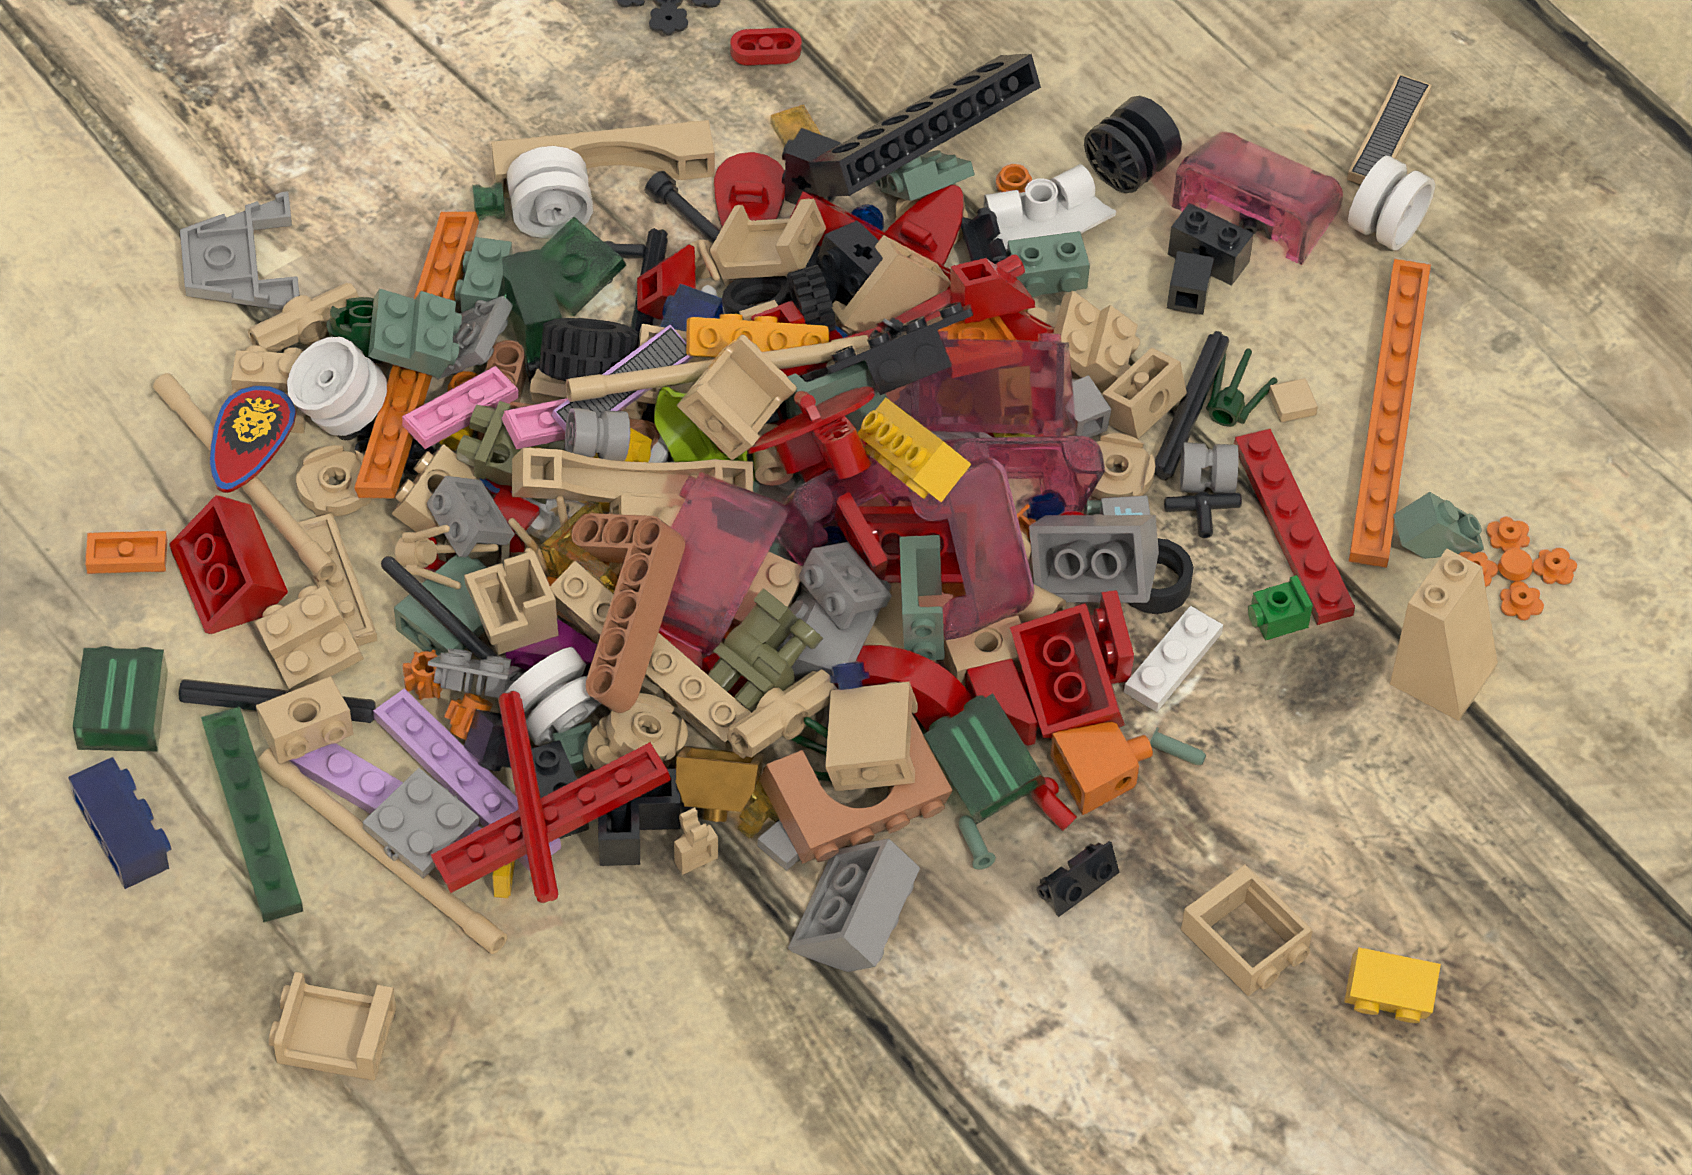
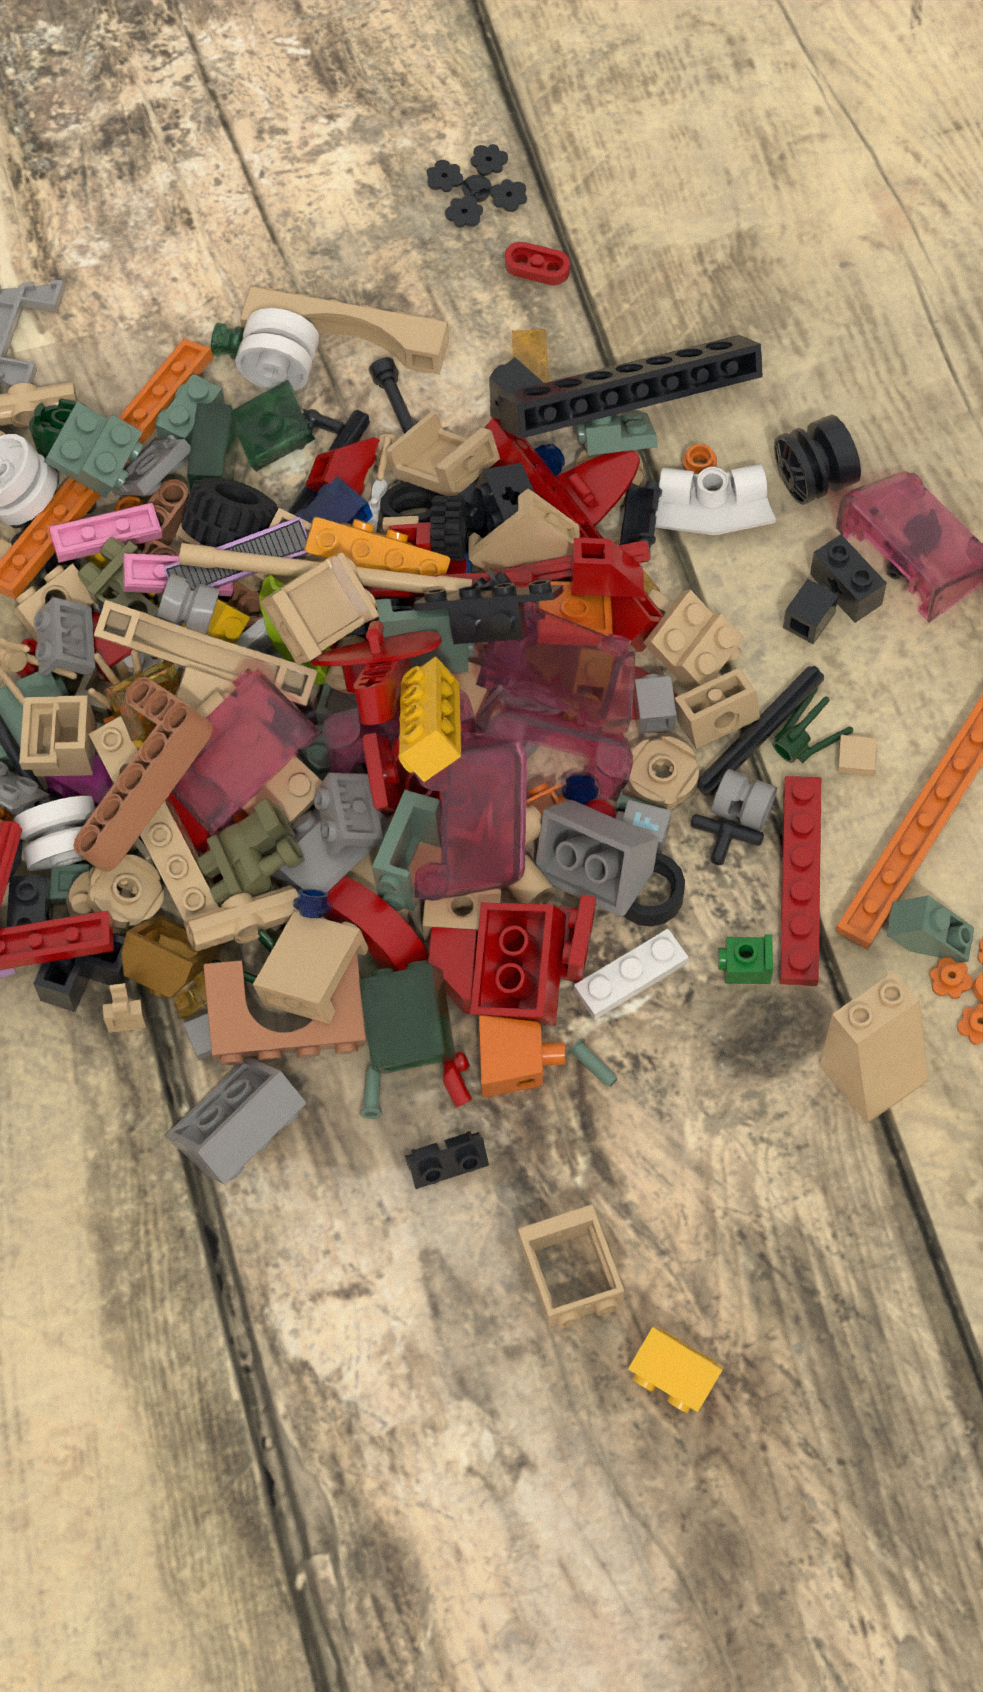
camera: 25 degrees right, 10 degrees up
red shield [714,152,785,228] -> none
sand green brick [1007,231,1090,297] -> none

